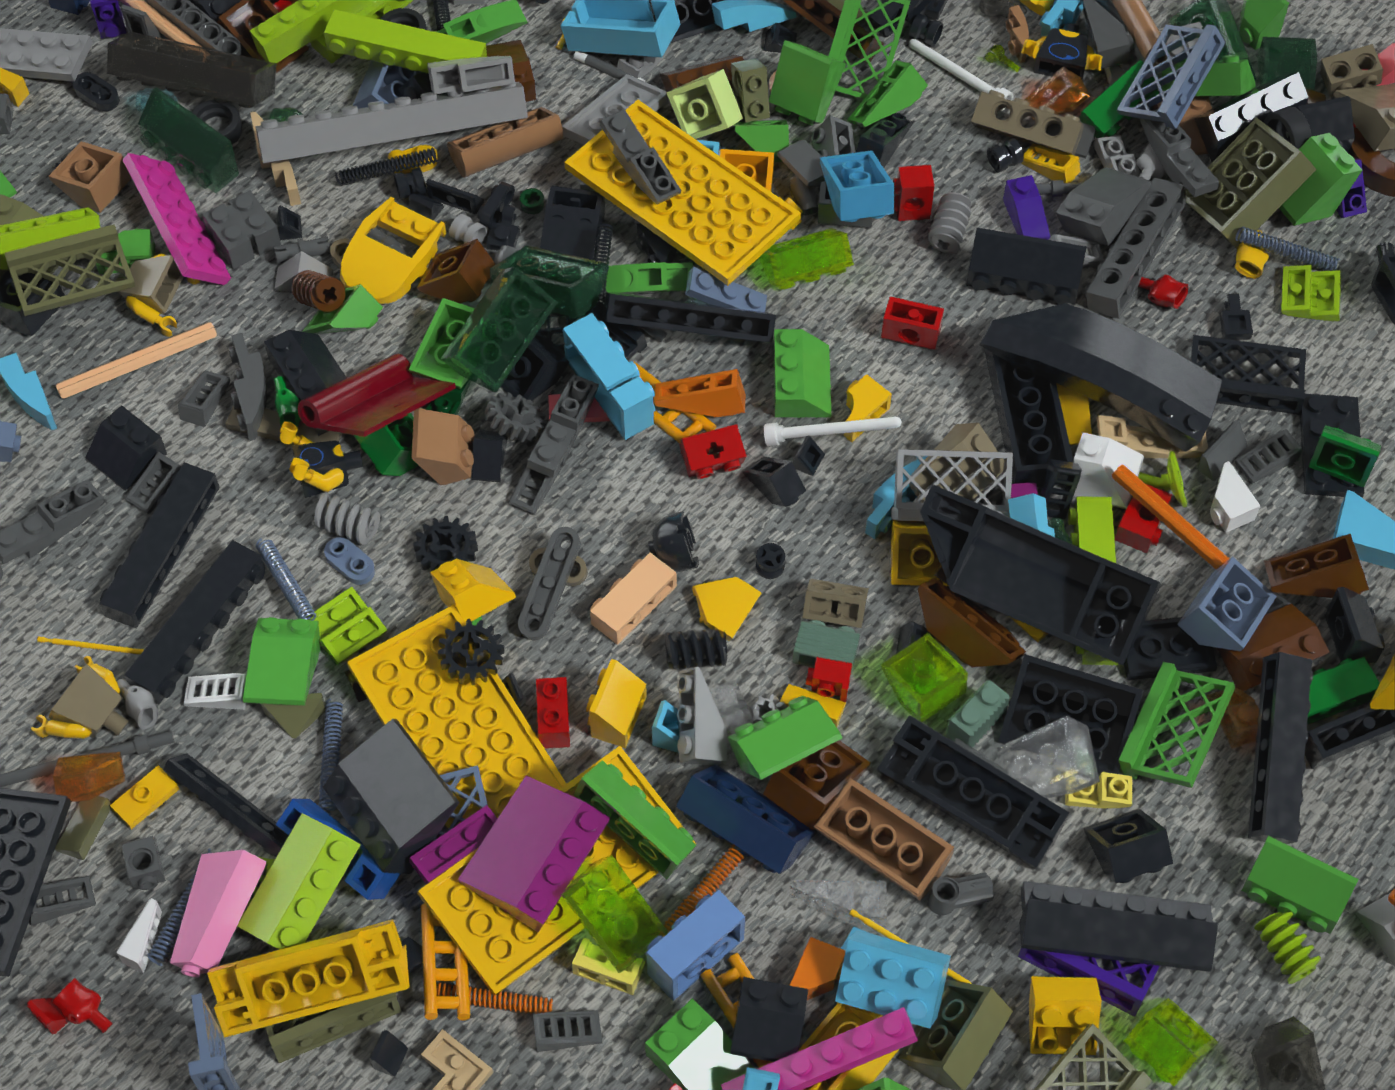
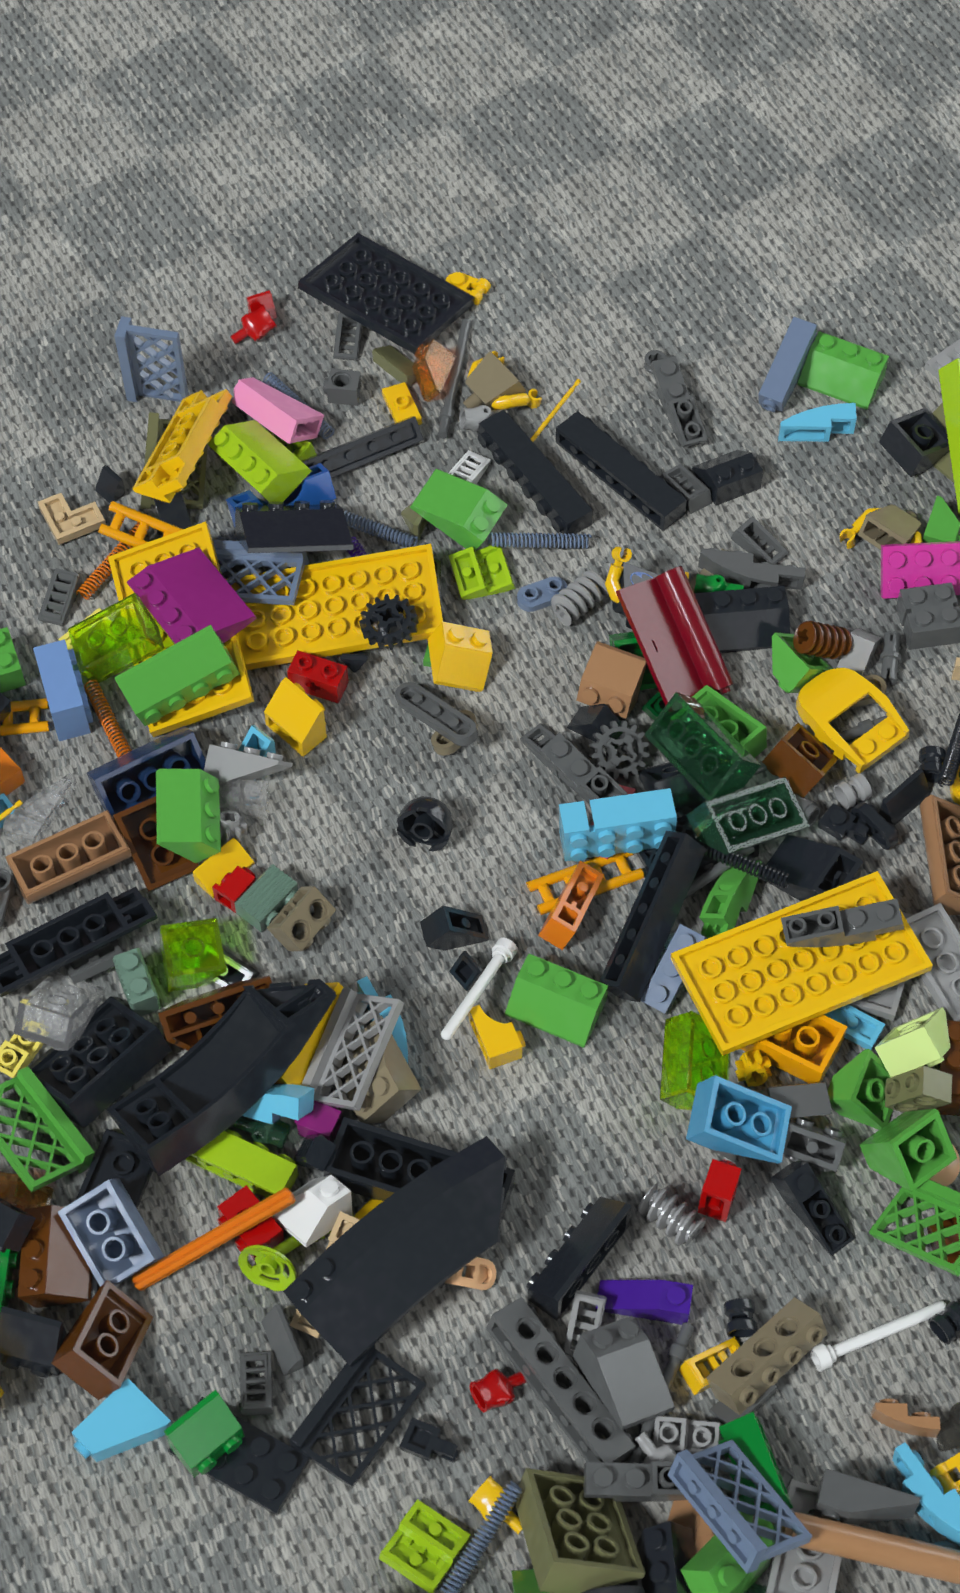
camera: 115 degrees right, 0 degrees up
olive fence [4,224,135,316] -> none
light nougat axle [56,322,217,399] -> none
white slope [117,898,162,973] -> none
black slope [277,205,302,241] -> none
black slope [409,194,444,221] -> none
magenta plate [409,805,498,885] -> none
black gear [413,516,478,571] -> none
dark green bush [520,188,545,215] -> none
light nougat brick [590,553,677,645] -> none
black piece [665,628,727,670] -> none
red brick [679,424,747,479] -> none
yellow slope [692,577,761,641] -> none
black wheel [756,543,785,579] -> none
bright green slope [847,60,928,127] -> none
red brick [881,296,944,350] -> none
clear neon green hand [985,45,1021,72] -> none
black torso [1021,23,1103,83] -> none
clear orange slope [1024,67,1090,120] -> none
white slope [1210,461,1260,533] -> none

